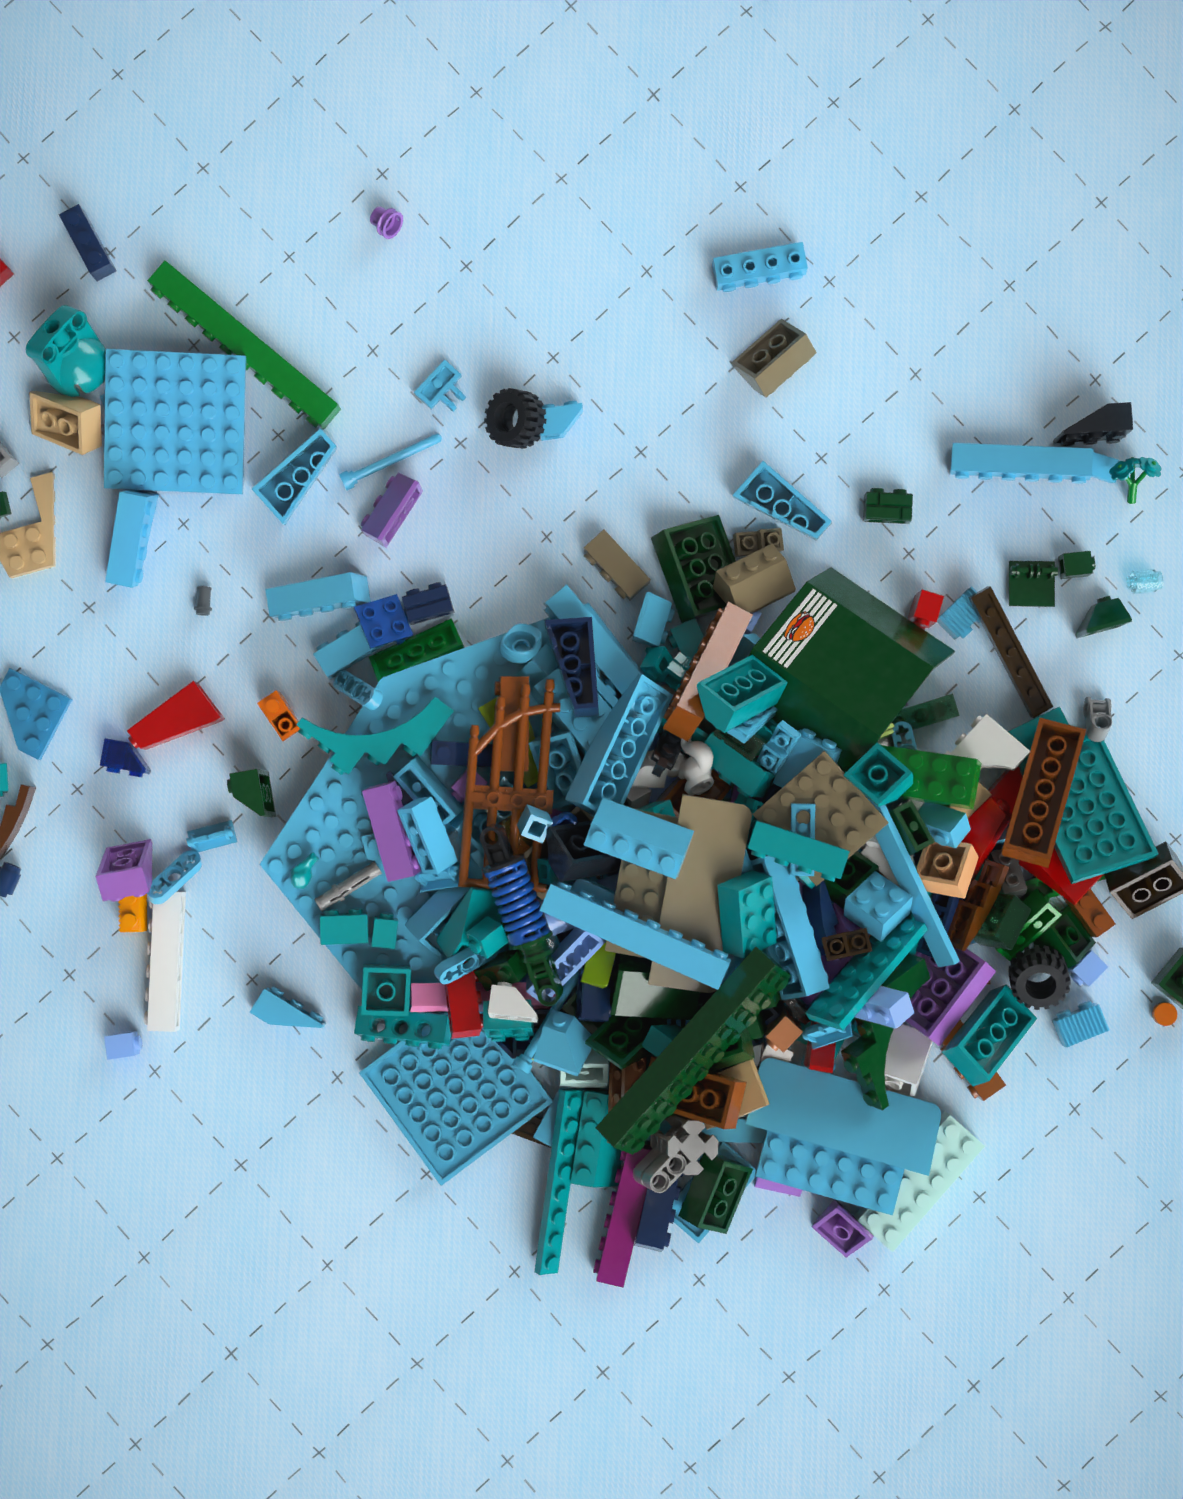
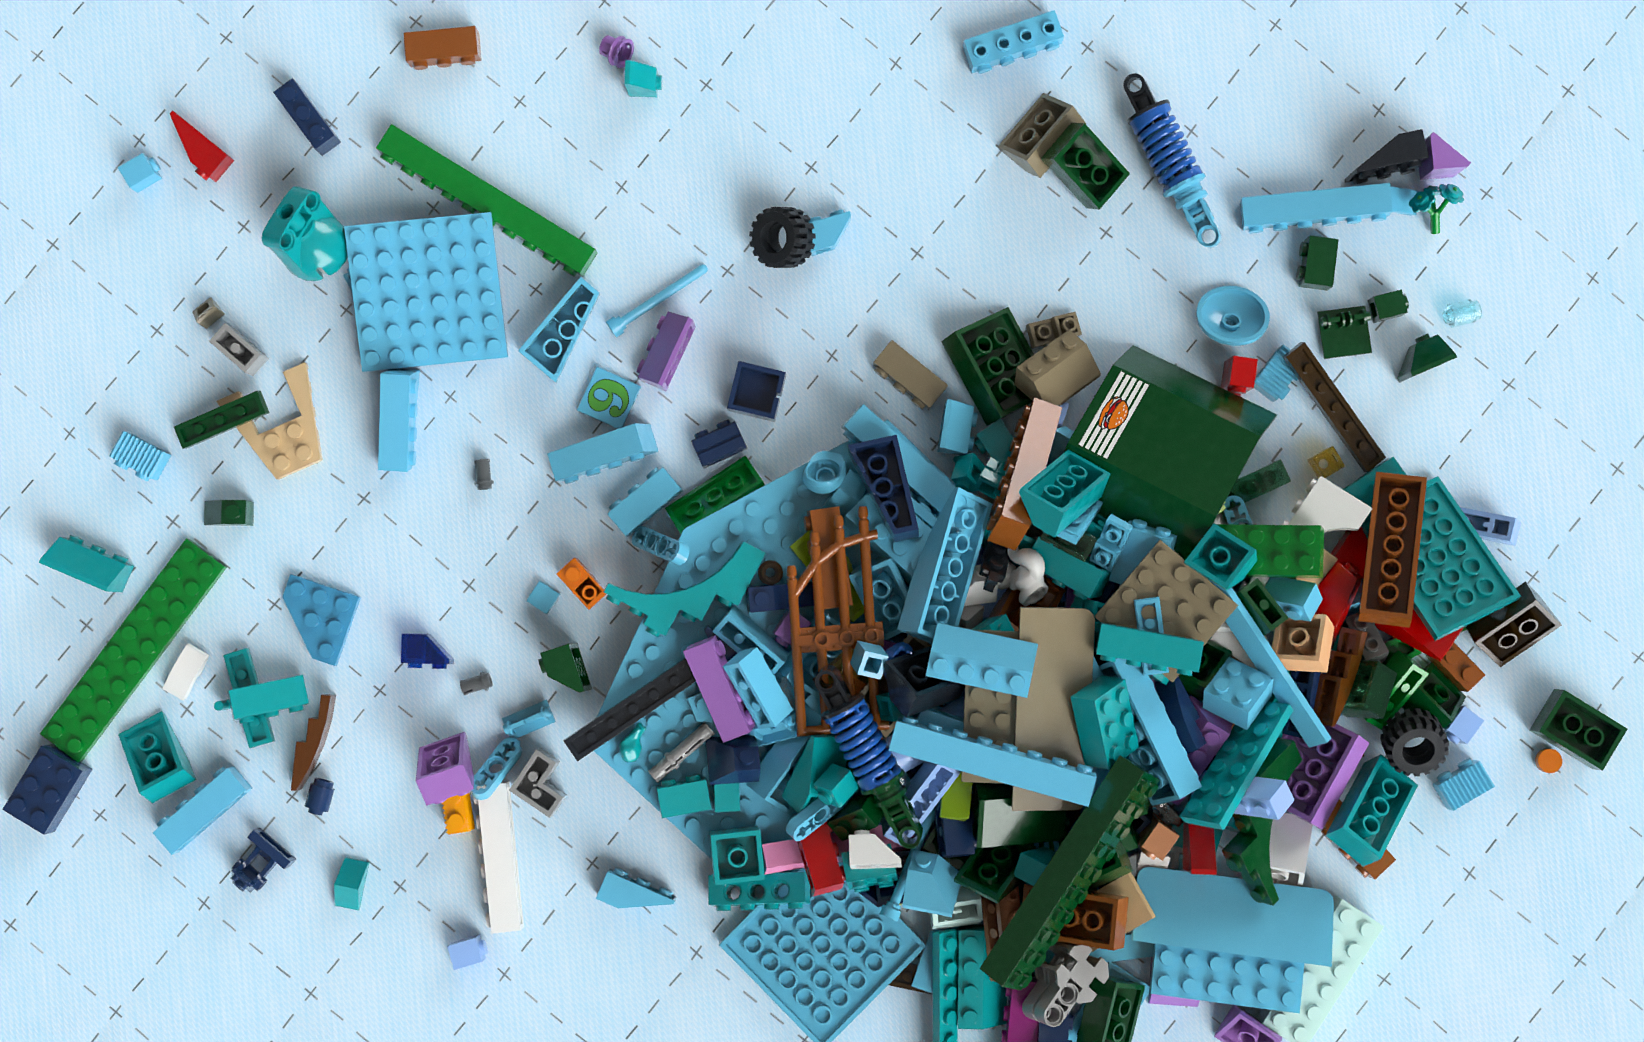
camera: 10 degrees left, 0 degrees up
tan slope [29,391,102,455] -> none
red slope [127,681,225,750] -> none
blue hinge [354,594,413,649] -> none
medium azure hinge [414,359,466,412] -> none
medium azure wedge [732,461,832,541] -> none
medium azure hinge [802,1022,853,1049] -> none
dark brown slope [821,928,872,961] -> none
dark green brick [863,488,913,524] -> none
light grey piece [1083,697,1112,742] -> none
none -> teal slope [334,857,370,911]
none -> dark orange brick [404,26,482,70]
none -> dark grey pin [460,672,493,695]
none -> light grey brick [509,748,567,818]
none -> medium azure tile [527,581,560,614]
none -> black plate [563,658,696,762]
none -> medium azure tile [577,367,641,429]
none -> slope [624,60,662,98]
none -> dark blue slope [706,735,760,785]
none -> dark blue piece [727,361,786,422]
none -> dark brown plate [758,560,783,585]
none -> dark green brick [1041,123,1130,210]
none -> piece [1123,73,1221,248]
none -> medium azure dish [1196,286,1270,346]
none -> dark green brick [1296,235,1339,291]
none -> clear yellow piece [1307,446,1345,479]
none -> medium lavender slope [1419,132,1471,180]
none -> light blue slope [1460,507,1521,546]

